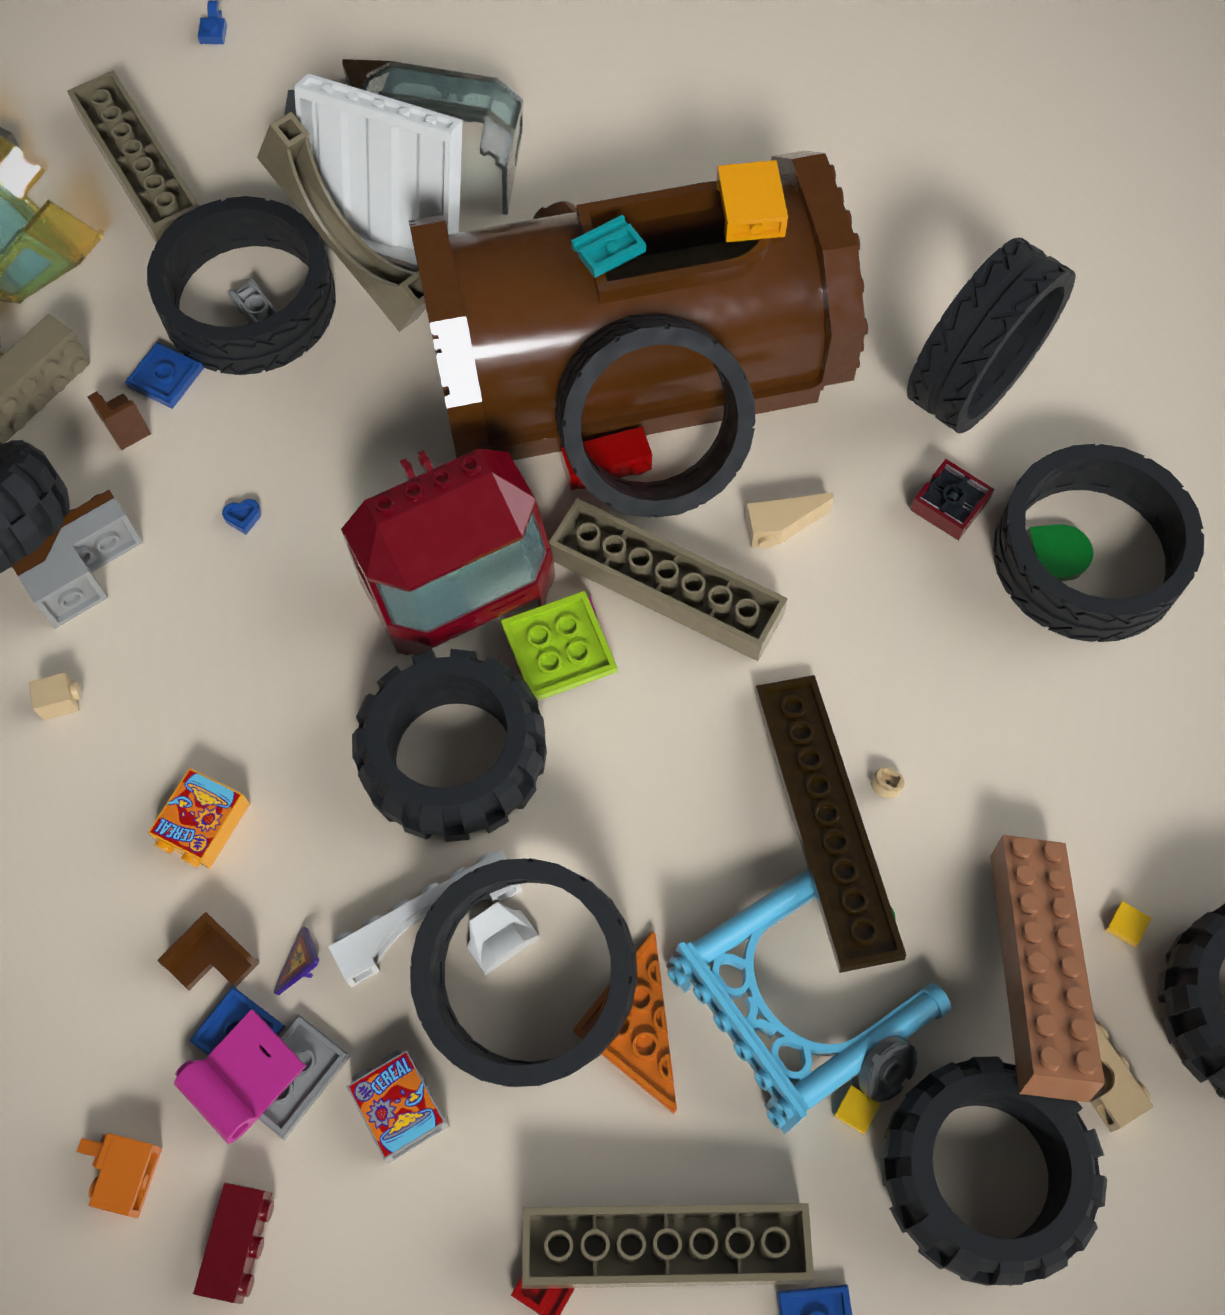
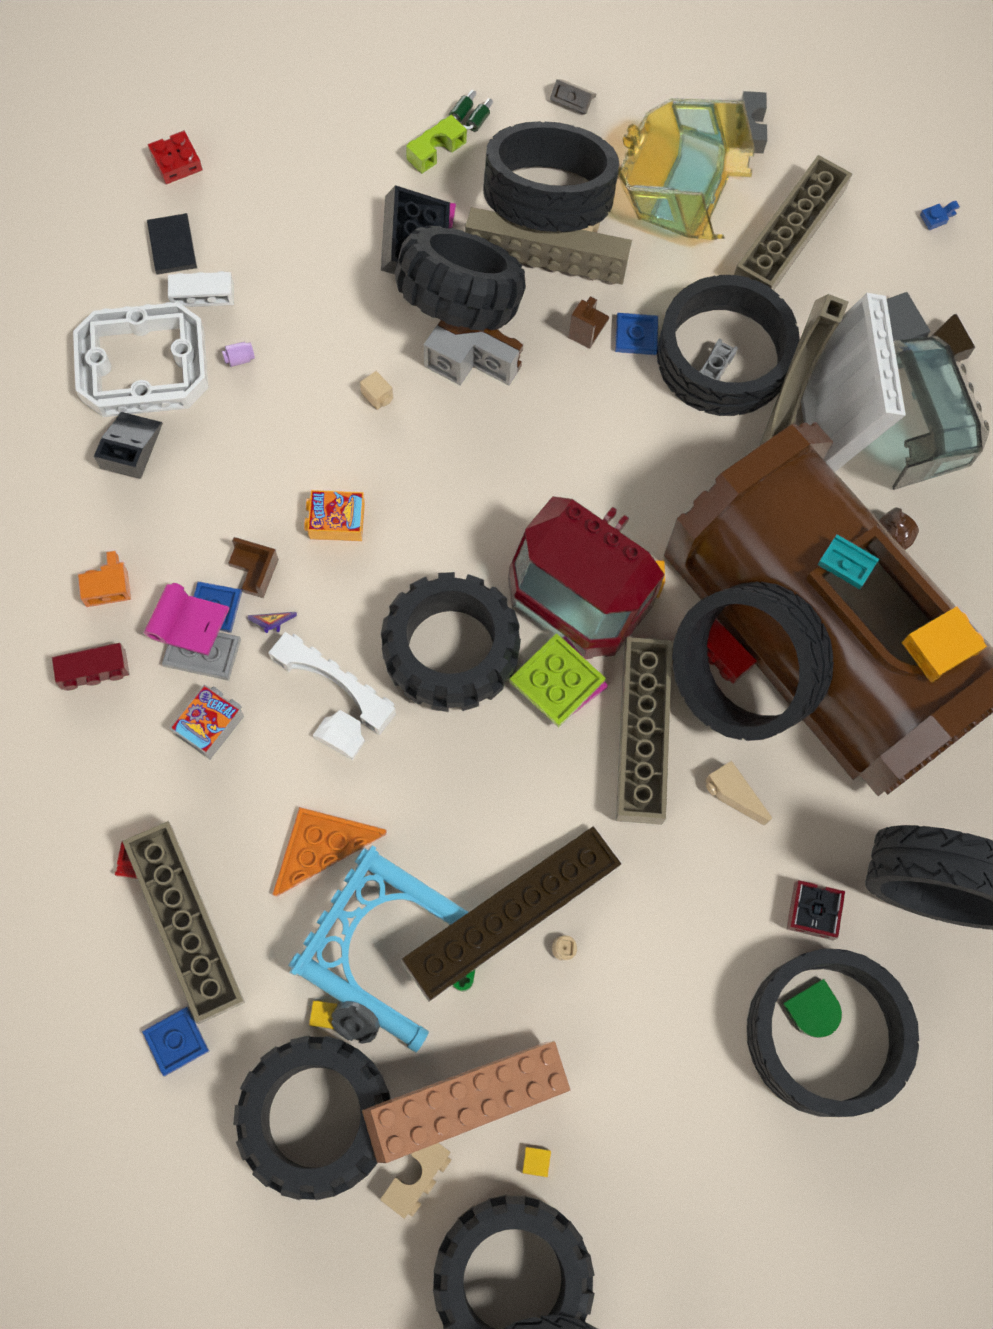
camera: 60 degrees right, 5 degrees up
blue tile [222,499,262,535] -> none
black tyre [410,858,637,1087] -> none

